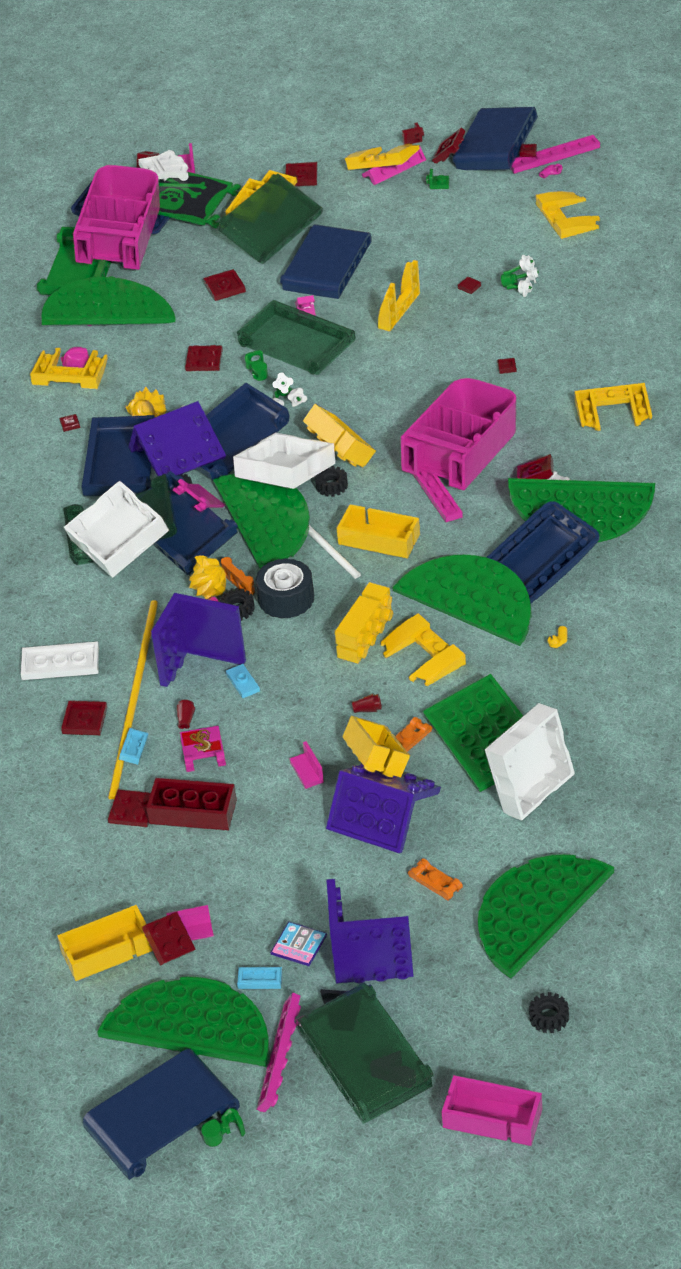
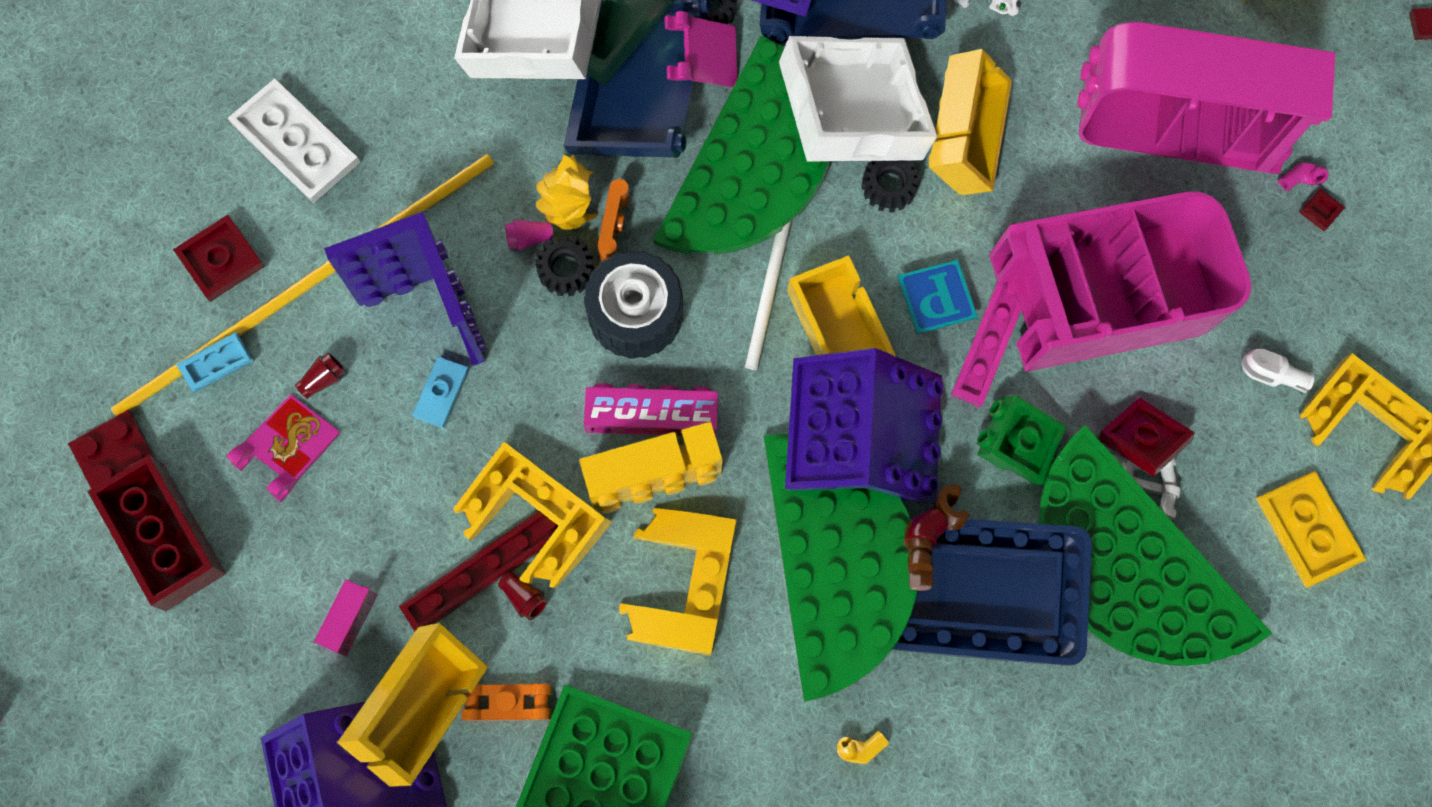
camera: 40 degrees right, 30 degrees up
none -> dark red tile [399,511,558,631]
none -> yellow wedge [453,442,612,588]
none -> dark pink brick [584,383,718,437]
none -> dark purple bracket [785,348,944,504]
none -> piece [897,260,978,335]
none -> reddish brown piece [904,484,970,591]
none -> green plate [977,395,1067,485]
none -> dark pink piece [1077,22,1336,174]
none -> white arm [1241,348,1315,393]
none -> yellow tile [1255,470,1367,588]
none -> dark pink arm [1278,162,1329,191]

